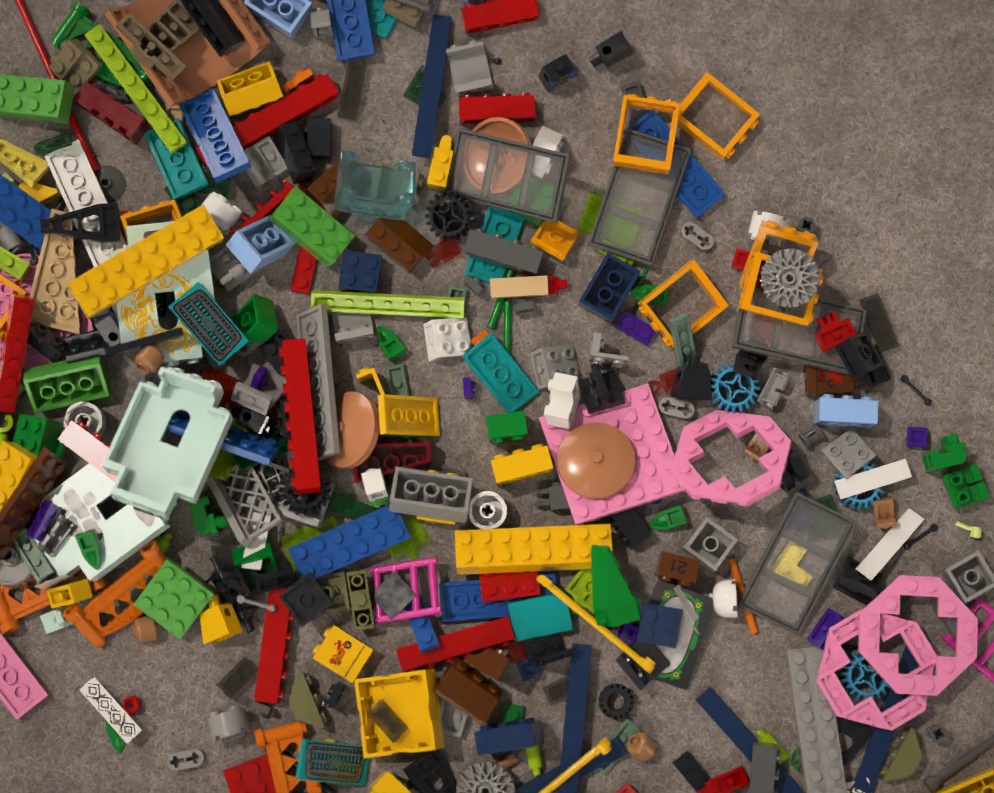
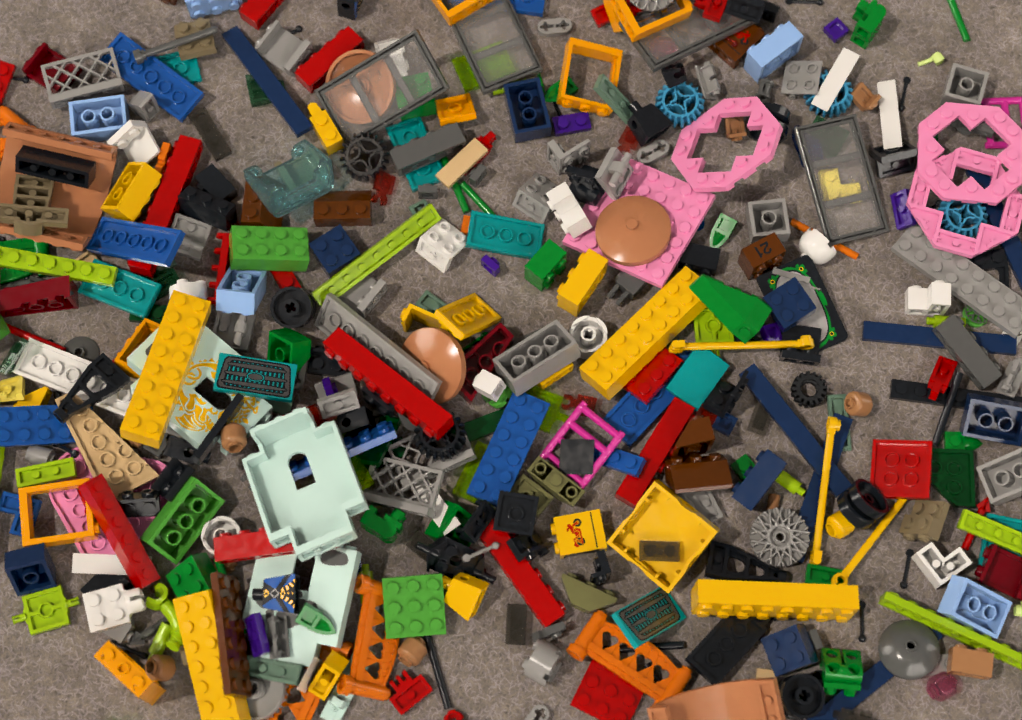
camera: 40 degrees left, 10 degrees down
green plate [376,326,406,362] -> none
green hips [942,463,990,509] -> none
none -> white bracket [107,120,160,164]
none -> torso [252,574,301,615]
none -> black wheel [270,286,316,329]
none -> red hinge [389,669,434,716]
none -> black bar [423,635,452,710]
none -> black bracket [506,530,554,562]
none -> clear red plate [561,394,597,417]
none -> light grey plate [595,147,634,200]
none -> white brick [905,280,951,316]

